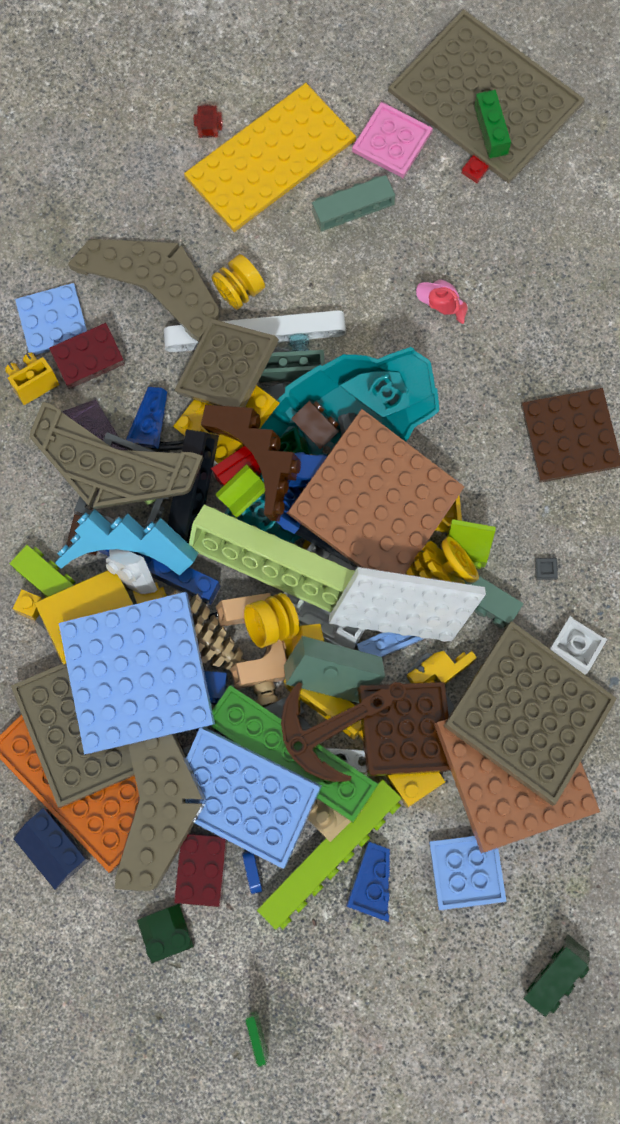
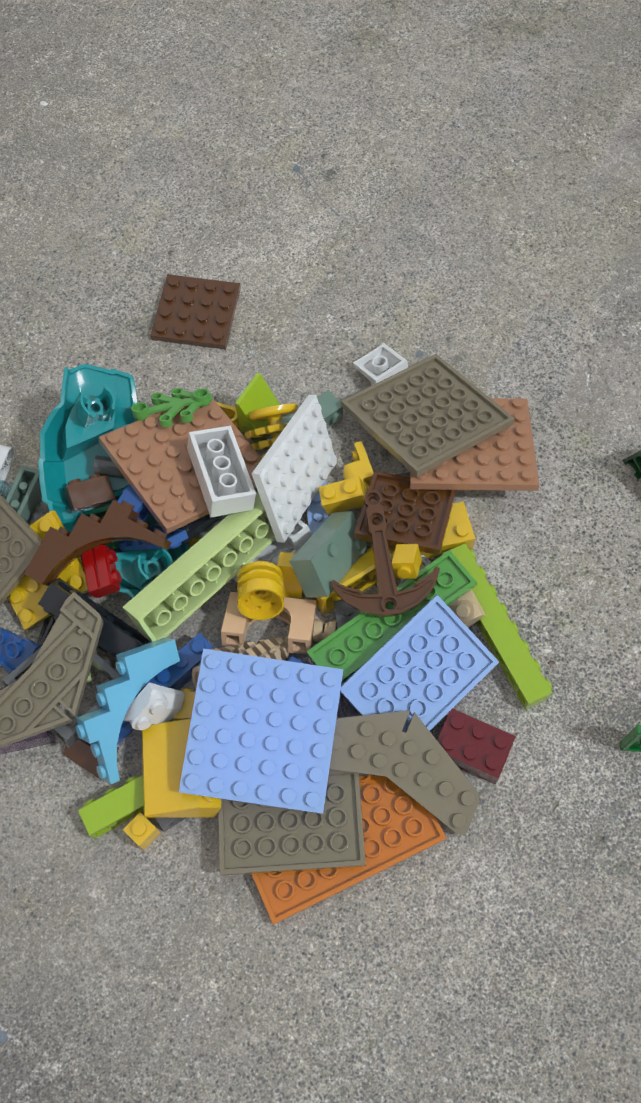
camera: 70 degrees left, 10 degrees down
dark blue slope [13,808,90,890] -> none
dark green slope [137,904,195,964] -> none
lime panel [216,464,265,518] -> none
blue beam [242,851,262,894] -> none
blue wing [346,842,390,922] -> none
coral hair [416,280,468,324] -> none
light blue plate [429,836,506,910] -> none
dark grey tile [535,558,558,580] -> none
none -> bright green plant [131,388,213,428]
none -> white brick [187,426,256,517]
none -> yellow brick [319,476,366,515]
none -> yellow brick [392,544,422,579]

